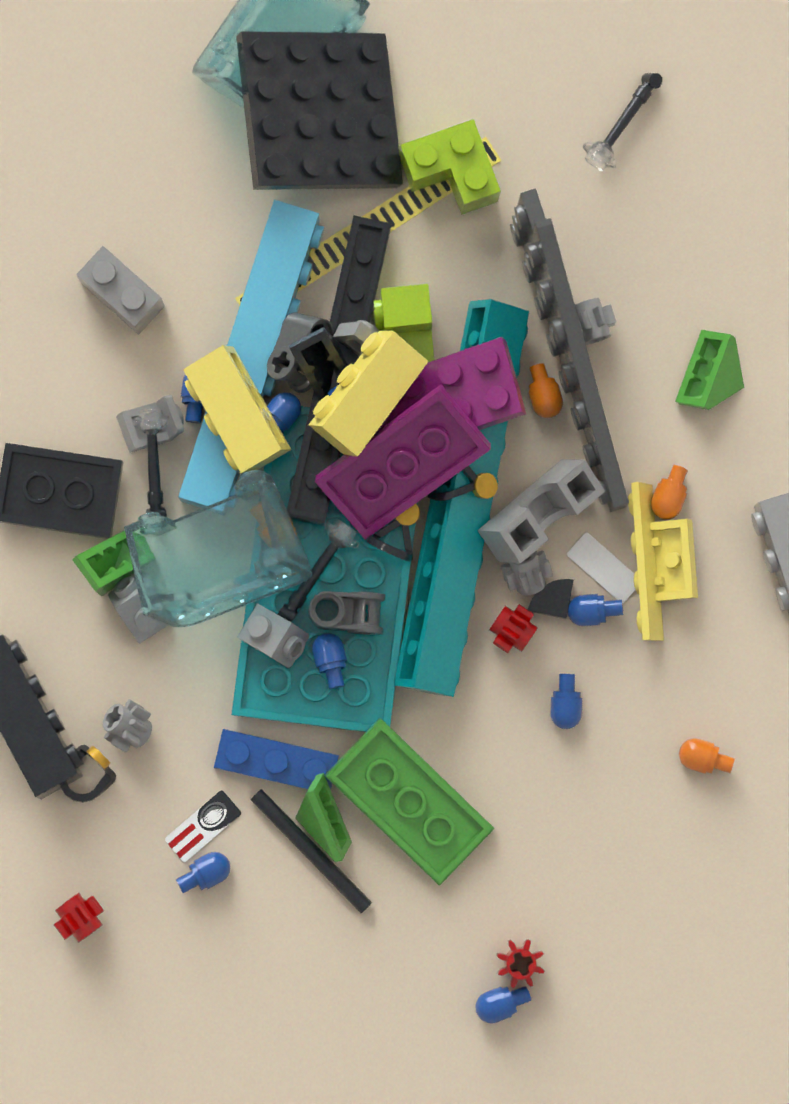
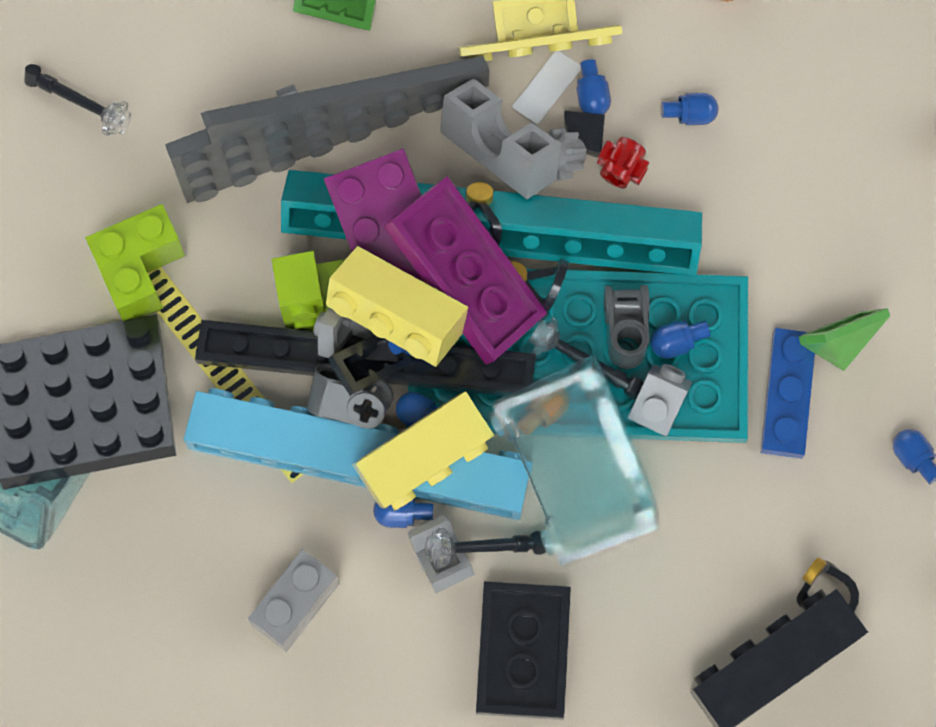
camera: 90 degrees left, 10 degrees down
bright green slope [72,529,151,596] -> none
light grey gear [103,699,152,752] -> none
light grey bracket [108,574,172,644] -> none
sticker [165,790,241,862] -> none
black bar [250,789,372,913] -> none
bright green tile [325,718,495,886] -> none
orange cylinder [528,363,563,418] -> none
orange cylinder [651,465,688,520] -> none

